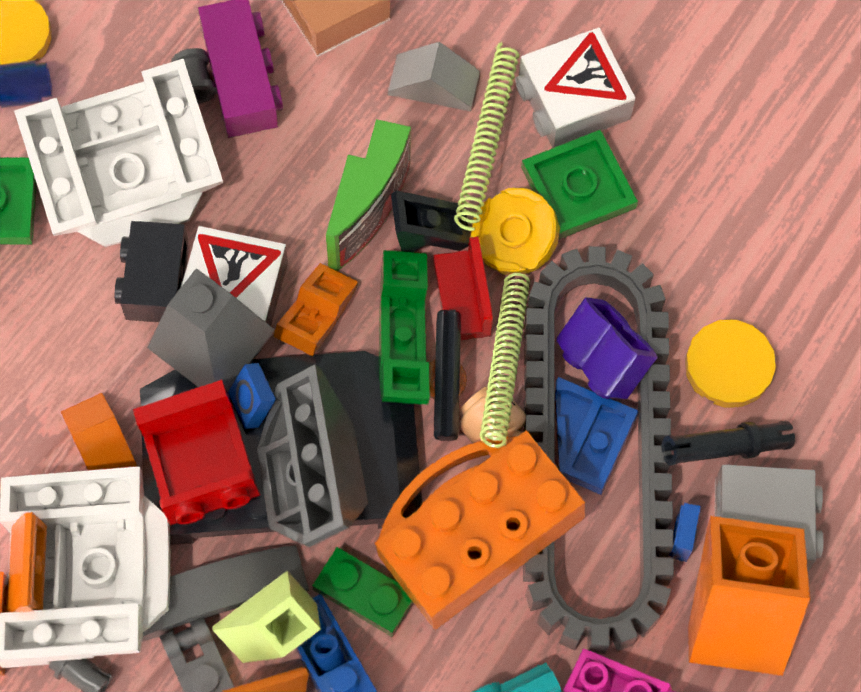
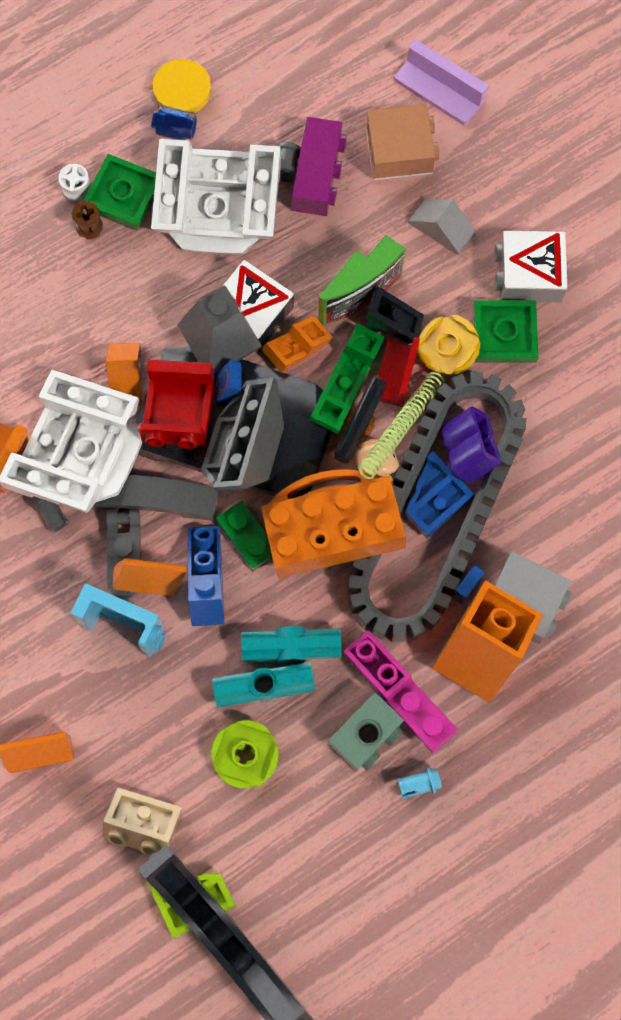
camera: 25 degrees right, 5 degrees up
orange slope [7,512,47,613] -> none
black brick [114,221,189,322] -> none
yellowish green slope [213,571,321,663] -> none
yellowish green piece [454,42,520,231] -> none
black pin [661,421,795,466] -> none
yellow tile [685,320,776,408] -> none

